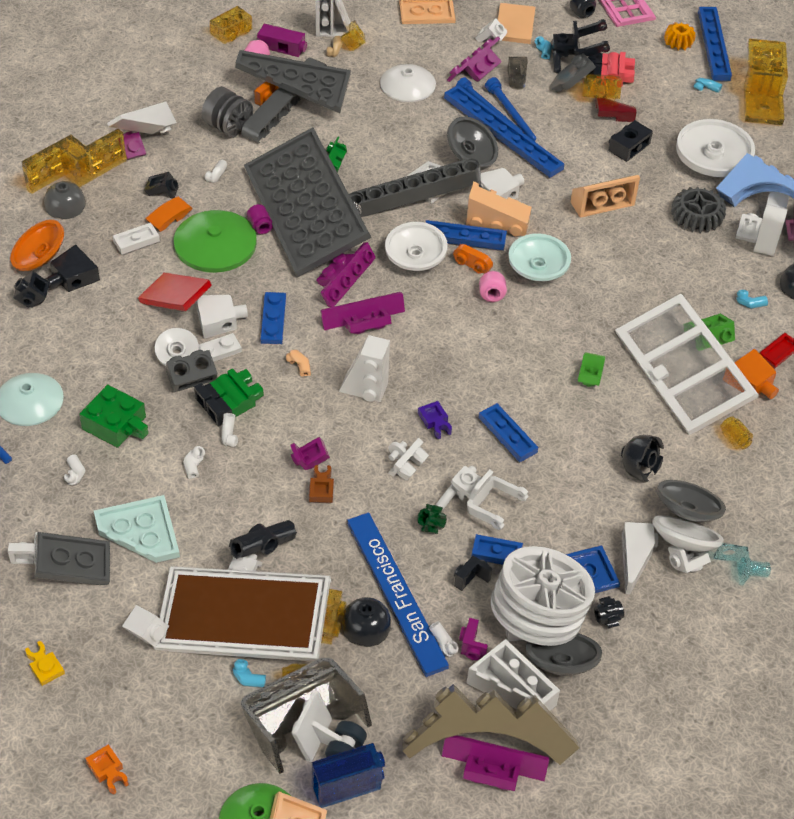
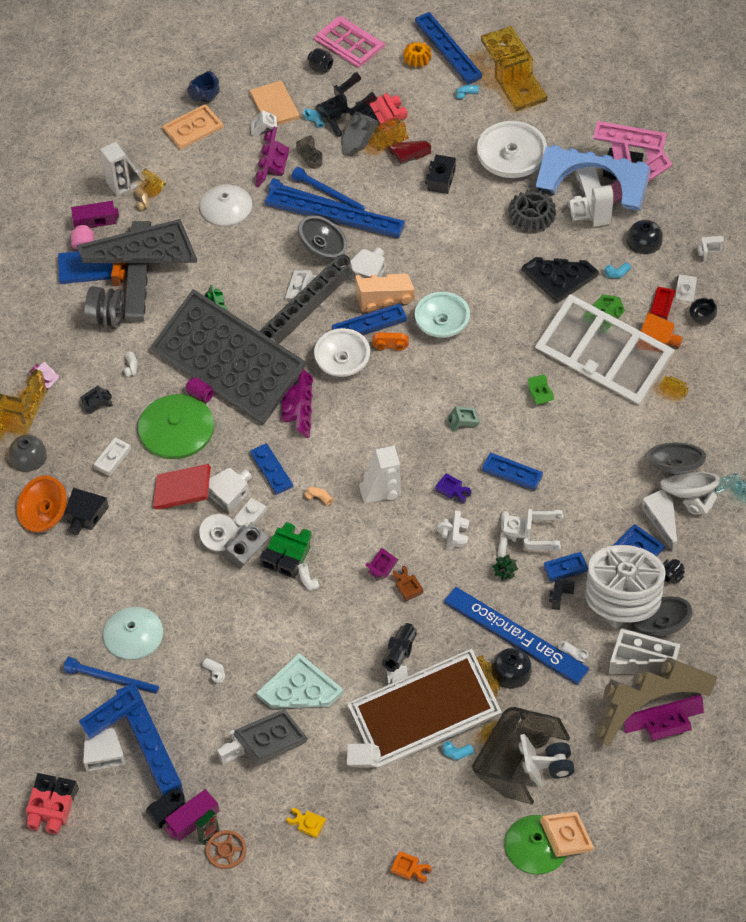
camera: 25 degrees left, 5 degrees up
black brick [13,271,50,308] -> none
green hinge [79,384,149,448] -> none
white wedge [107,102,177,135] -> none
orange slope [145,196,192,232] -> none
white arm [183,446,205,479] -> none
clear yellow brick [210,6,252,44] -> none
clear blue brick [312,743,385,808] -> none
magenta bracket [321,292,405,334] -> none
magenta bracket [459,618,488,661] -> none
bright pink head [479,271,507,302] -> none
light nougat slope [570,175,640,218] -> none
black cylinder [621,434,664,482] -> none
none -> blue tile [58,251,113,284]
none -> sand green bracket [448,406,480,432]
none -> black plate [522,257,599,303]

